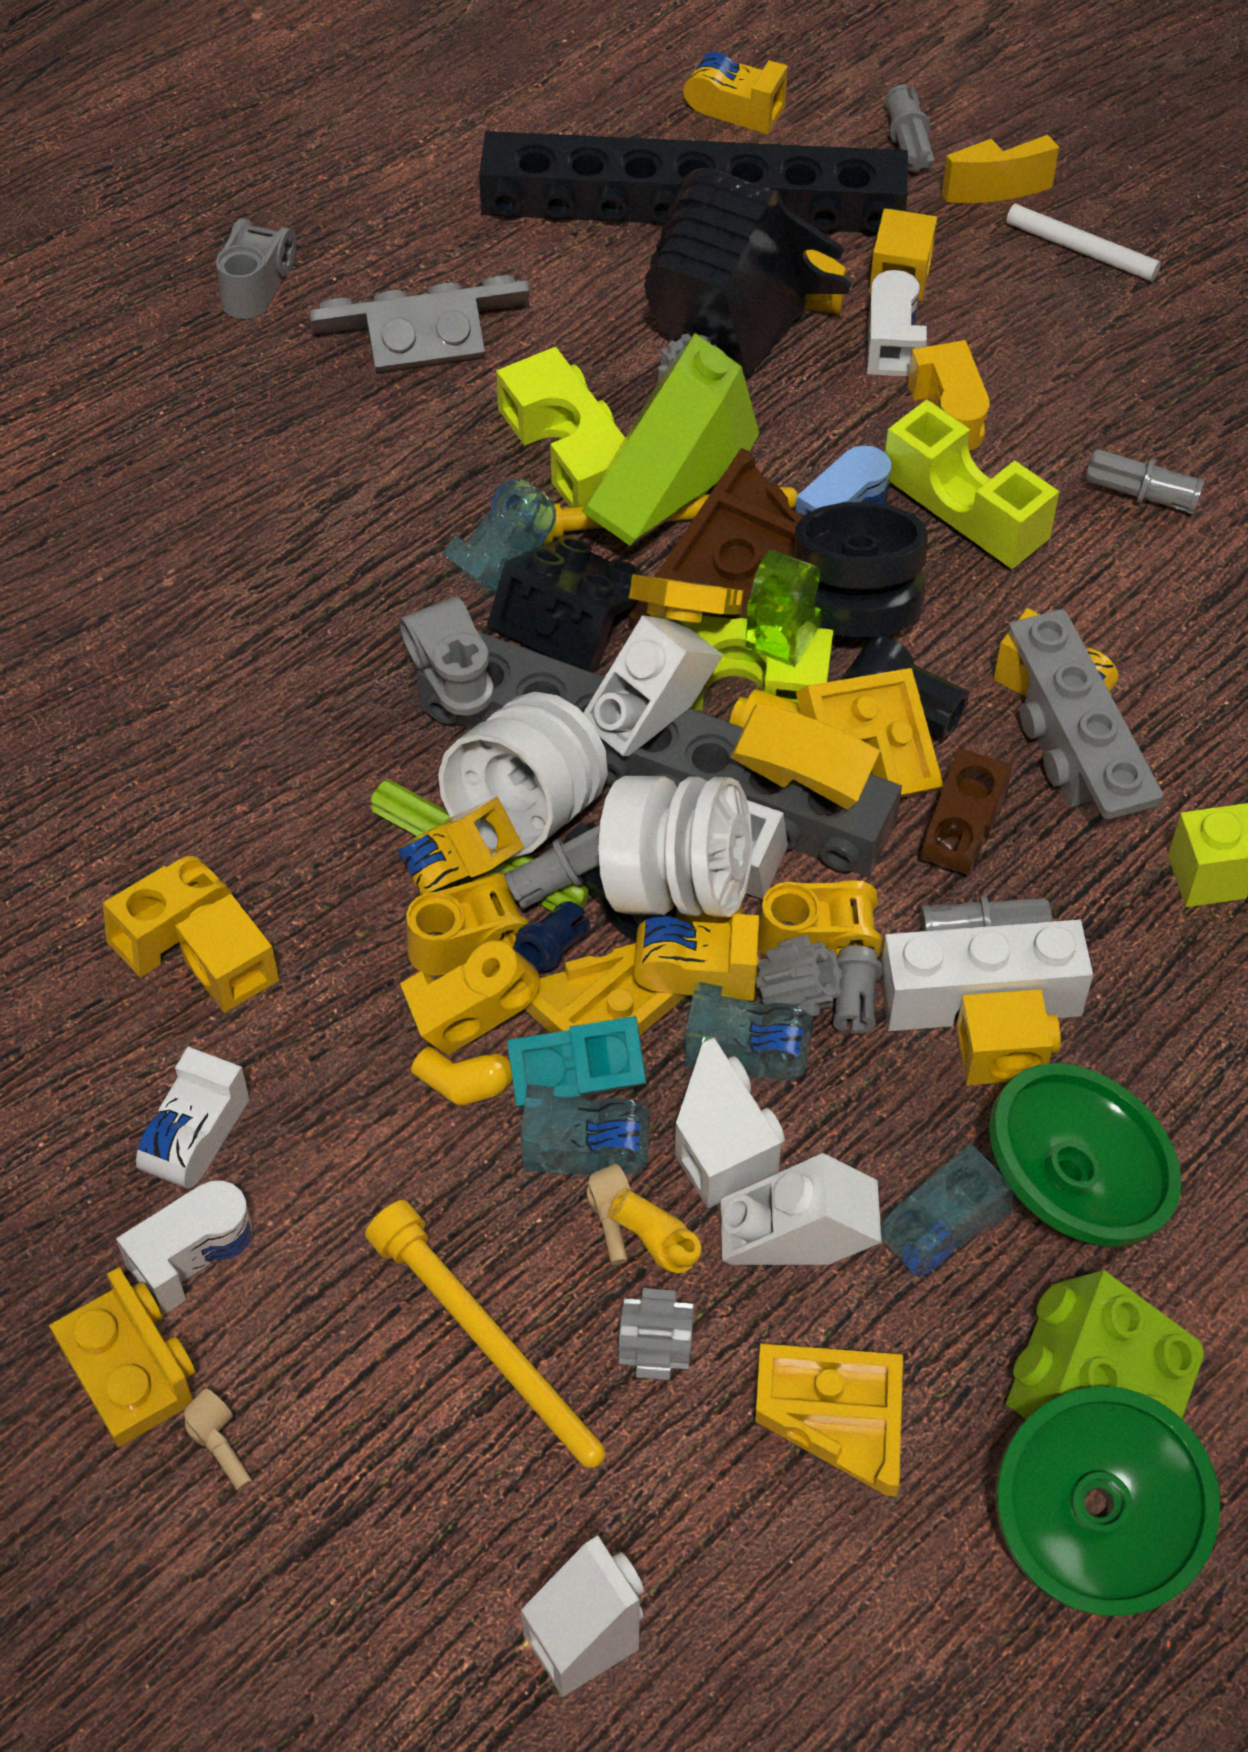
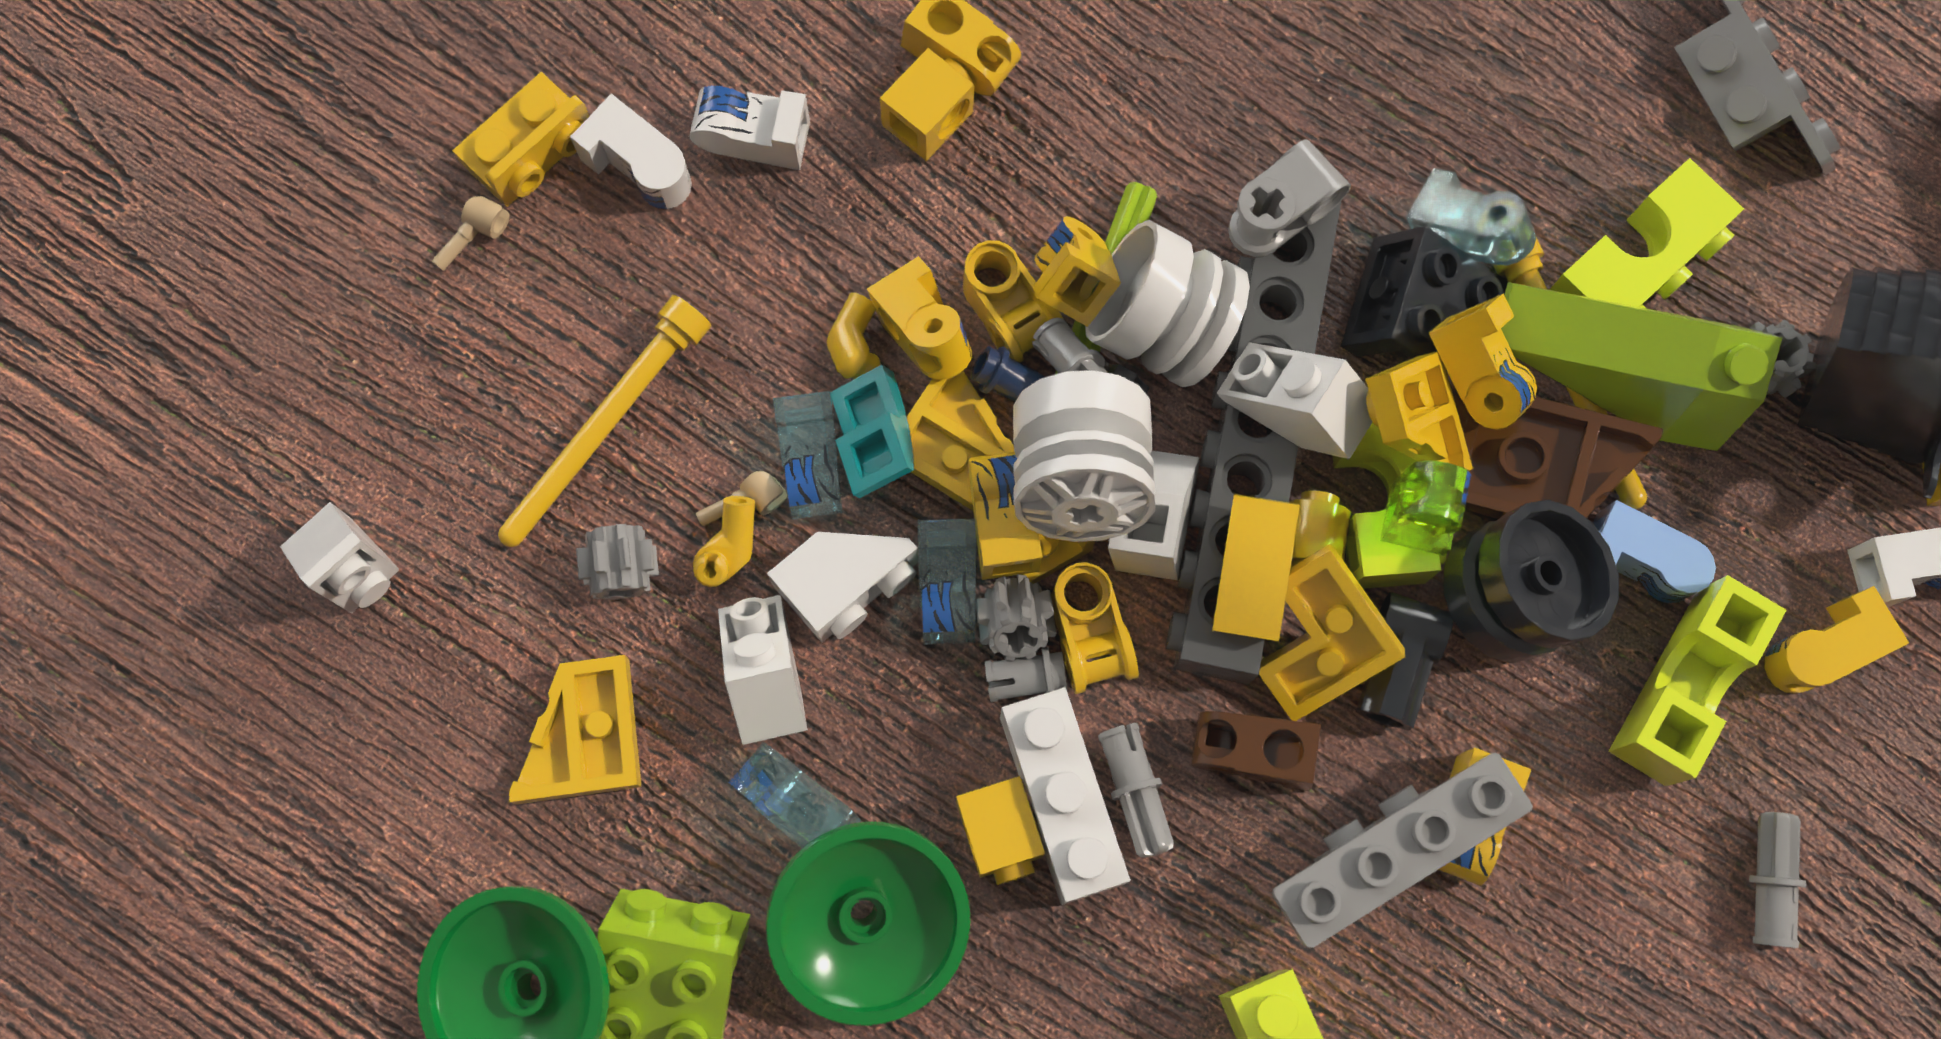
camera: 75 degrees right, 20 degrees up
none -> yellow leg [1429,293,1537,430]

